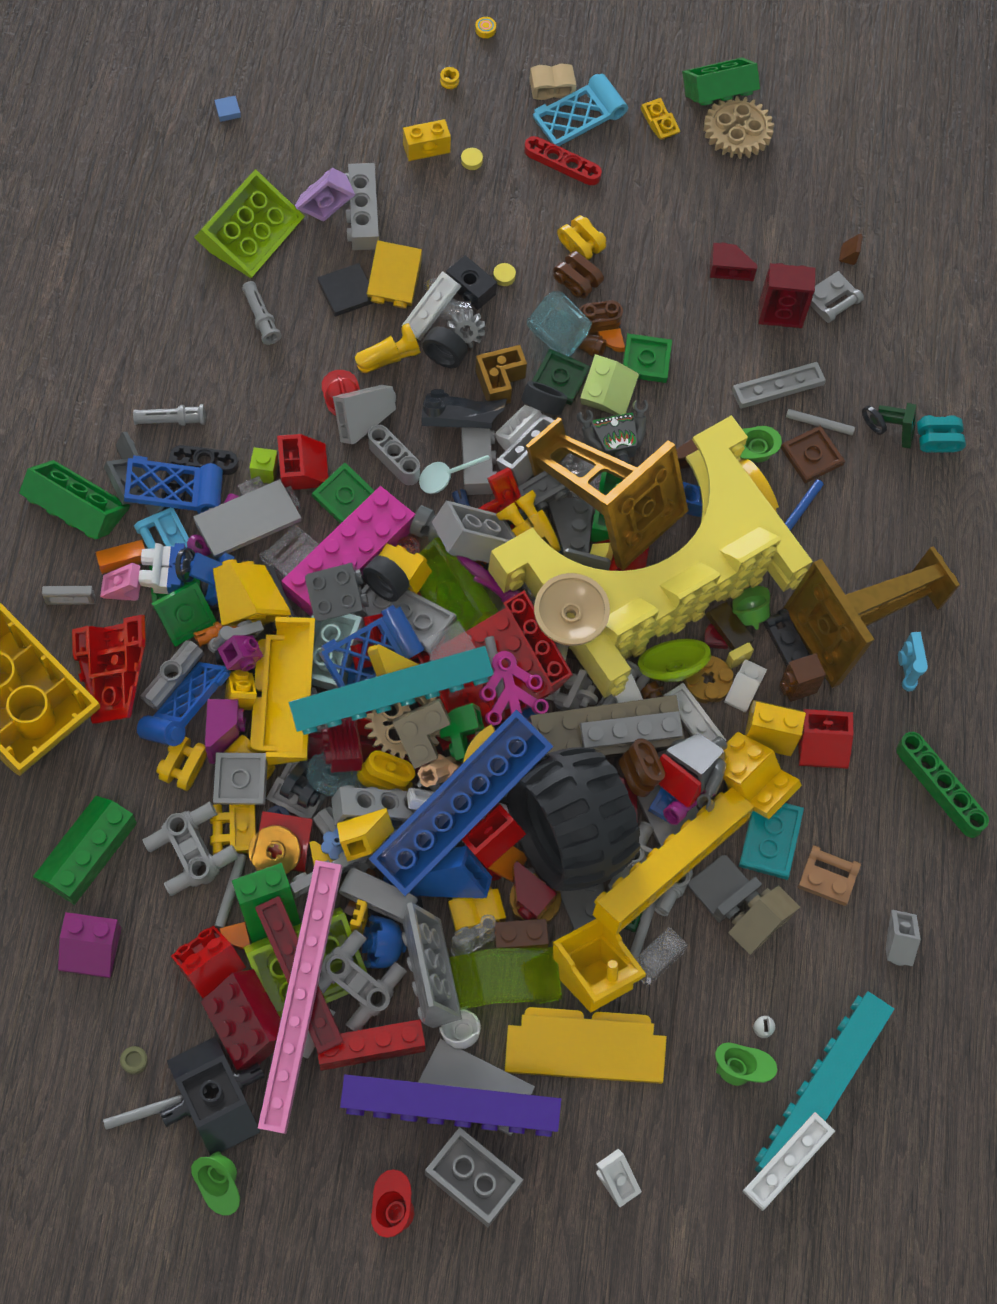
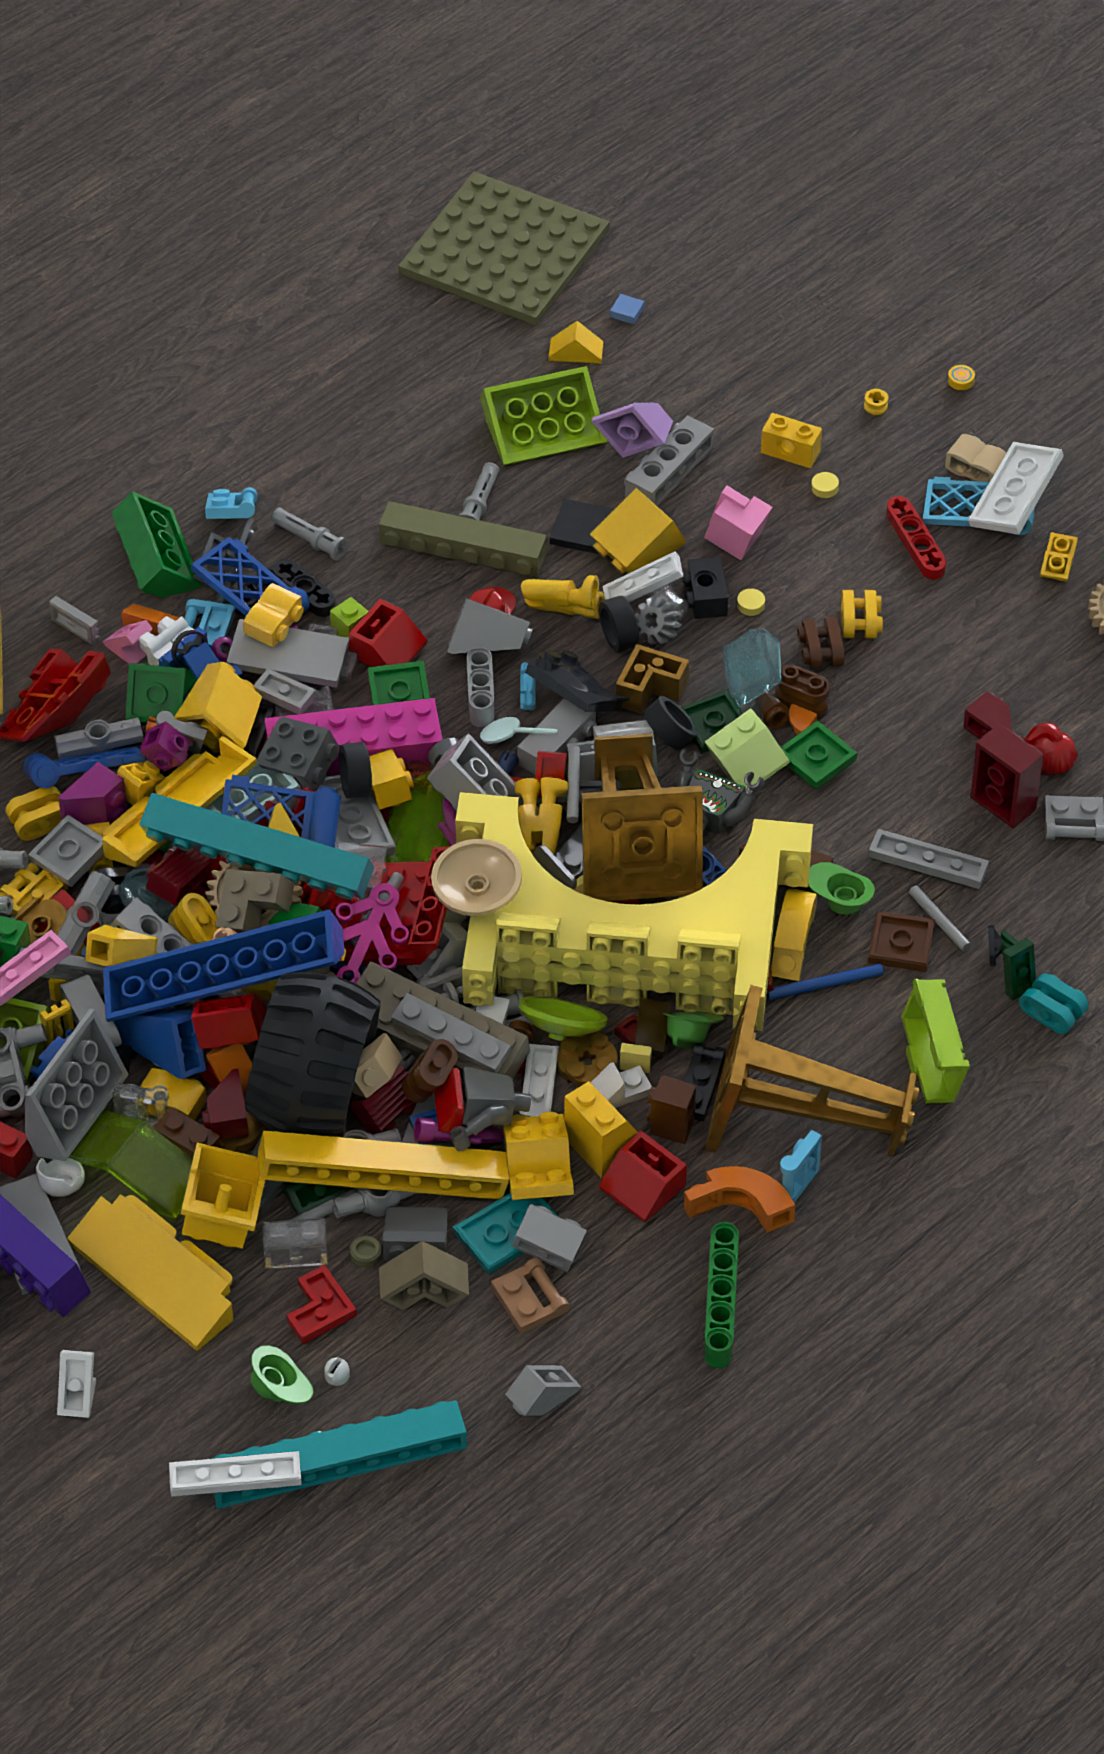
camera: 45 degrees right, 15 degrees down
none -> light grey piece [57,871,115,956]
none -> medium azure plate [205,487,258,519]
none -> yellow brick [243,583,304,647]
none -> light grey plate [254,668,316,714]
none -> red plate [286,1265,357,1344]
none -> olive tile [350,1236,382,1268]
none -> olive brick [379,501,547,577]
none -> olive plate [398,171,610,325]
none -> light grey brick [511,1204,587,1272]
none -> medium azure axle [520,662,536,711]
none -> yellow slope [549,321,603,364]
none -> light grey bar [567,746,580,823]
none -> orange arch [684,1166,795,1233]
none -> bright pink plate [704,486,773,560]
none -> lime piece [901,979,970,1103]
none -> white tile [968,442,1064,534]
none -> red hair [1021,723,1078,775]

